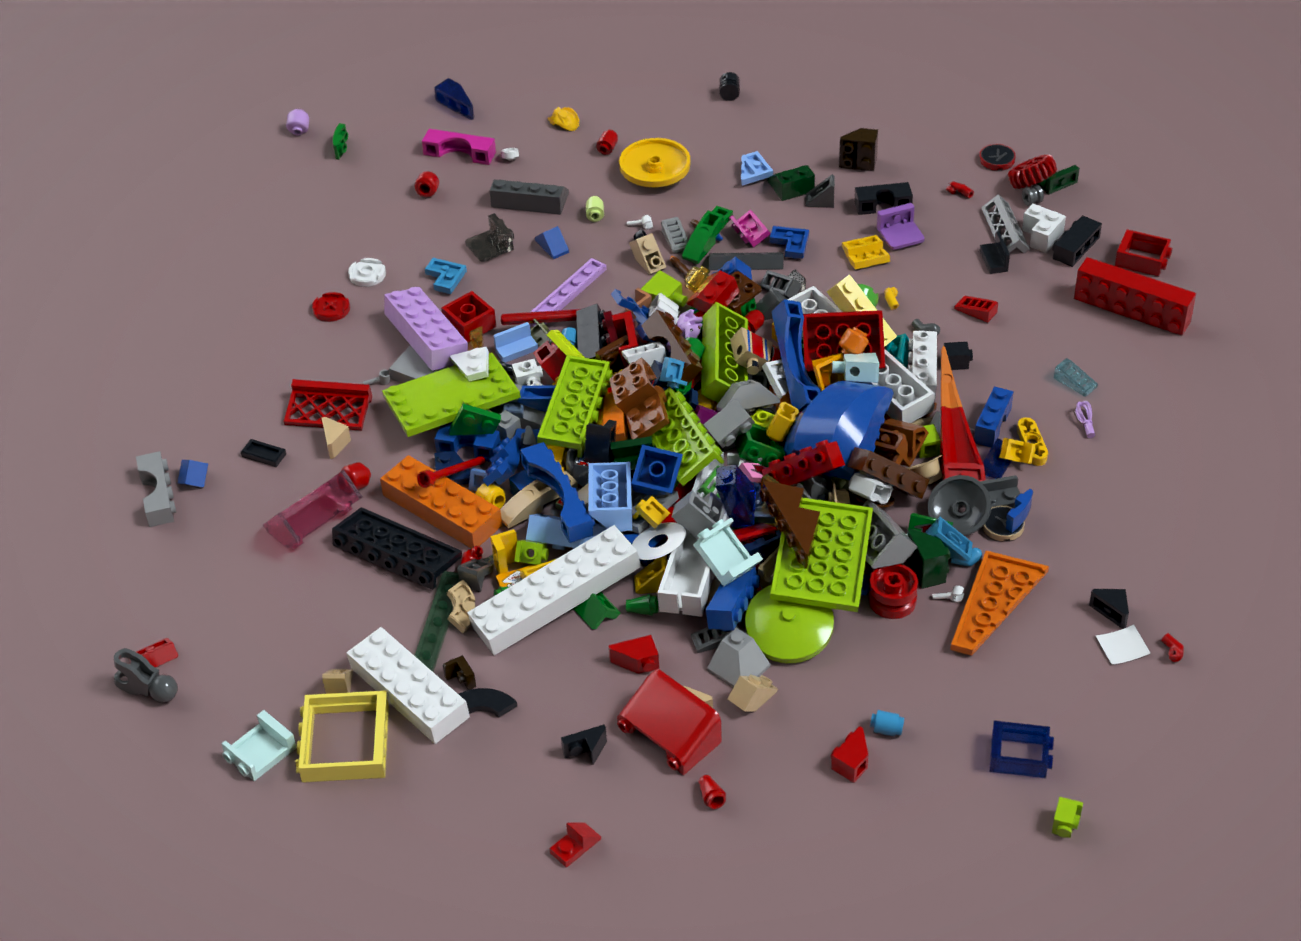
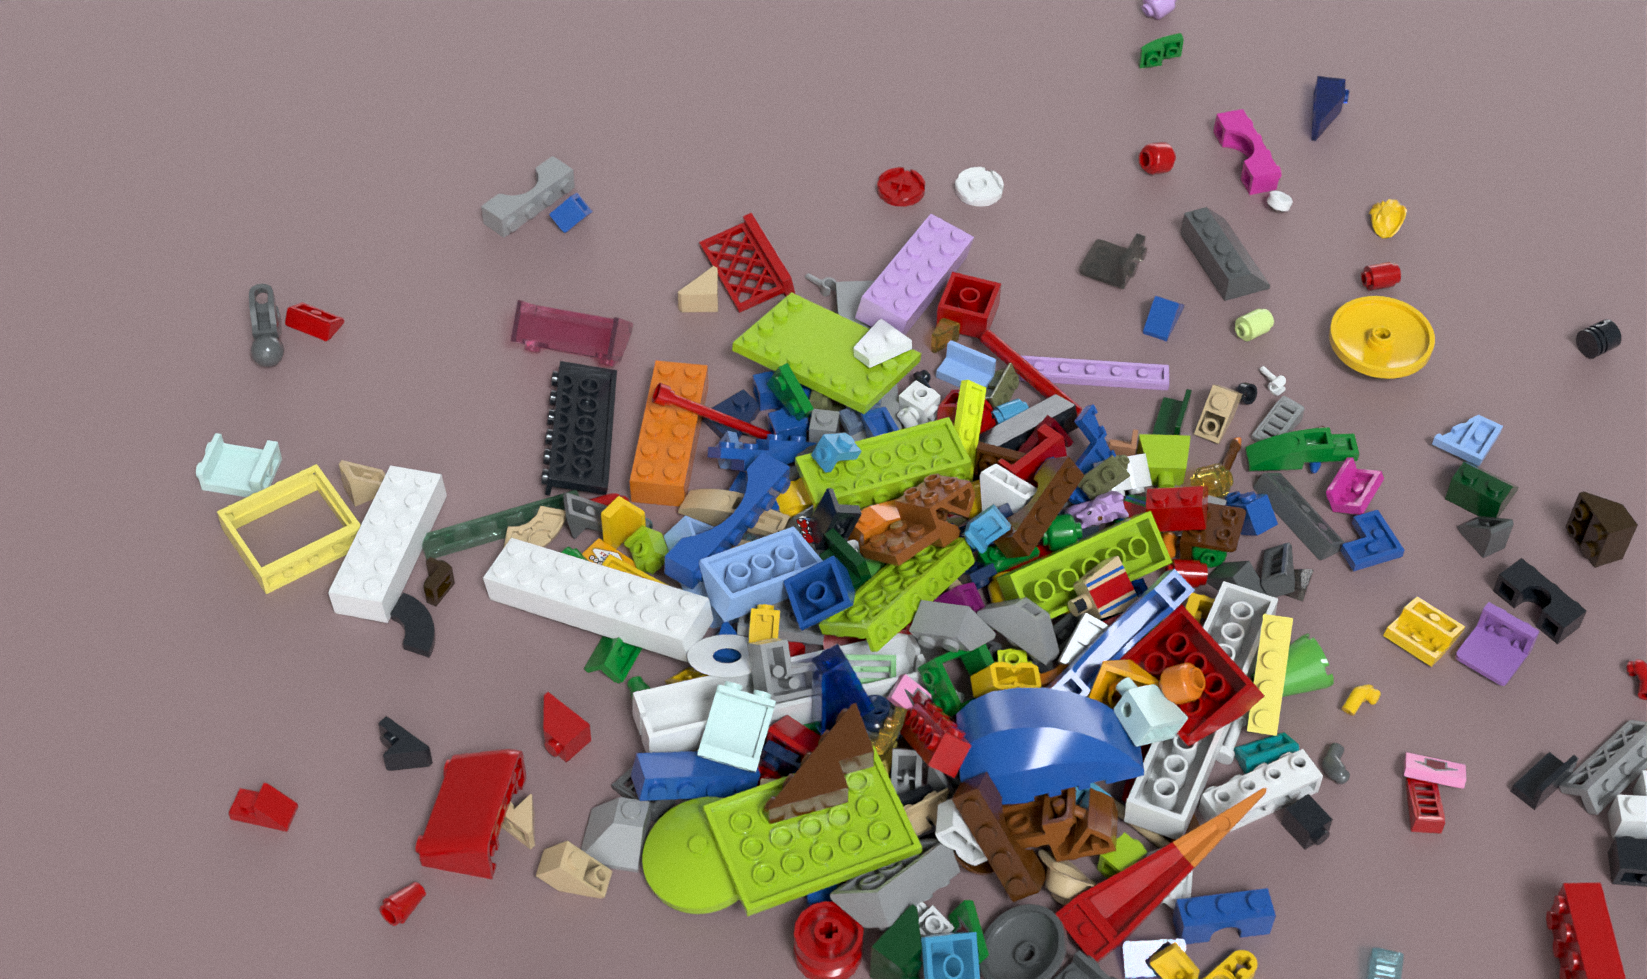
camera: 55 degrees right, 5 degrees up
black tile [241,439,286,467] -> none
red head [339,462,371,491] -> none
dark azure plate [425,258,467,294] -> none
yellow head [475,483,506,509] -> none
none -> dark azure bracket [811,433,861,472]
none -> olive hinge [1078,455,1131,500]
none -> dark green panel [1152,389,1192,435]
none -> bright pink tile [1404,752,1466,789]

